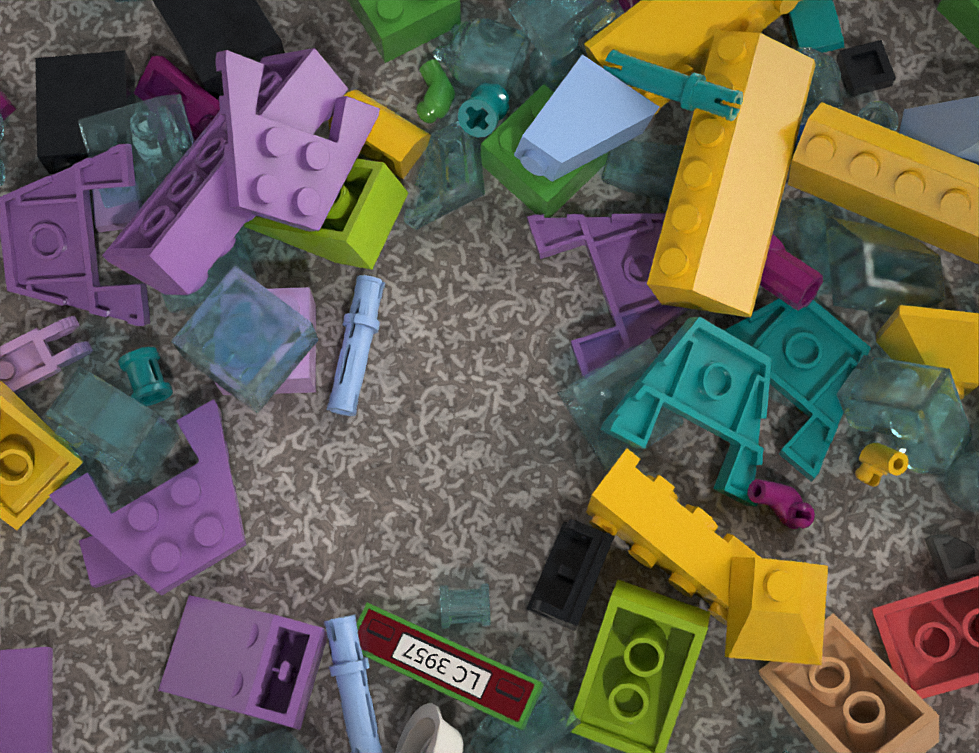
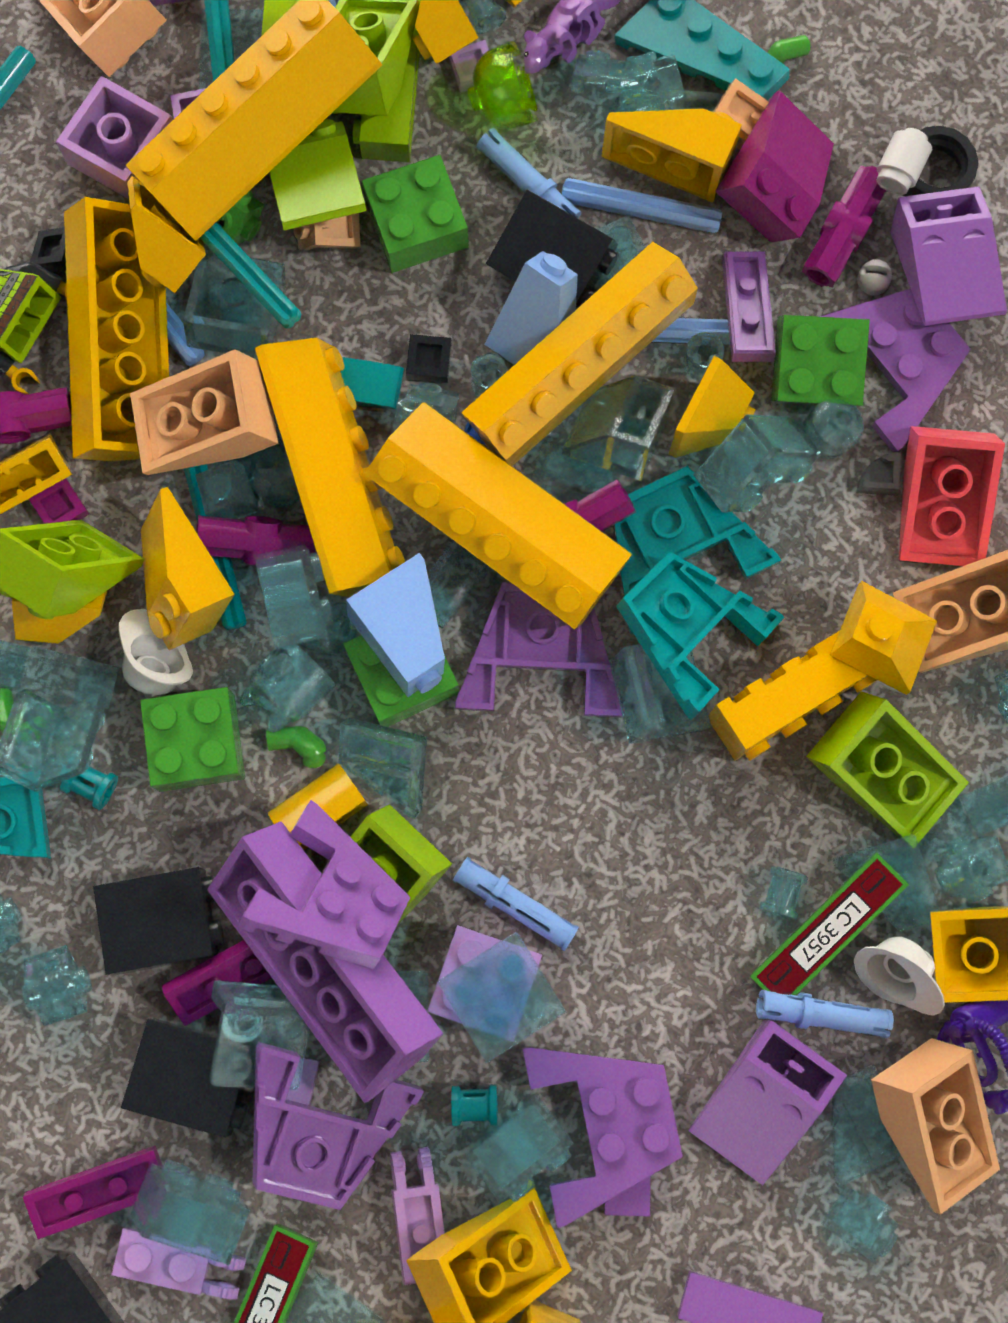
camera: 70 degrees left, 5 degrees up
teal bush [458,83,509,138] -> none
black hinge [526,519,615,631] -> none
teal pin [603,49,743,121] -> none
magenta arm [748,479,815,529] -> none
yellow arm [855,443,909,487] -> none

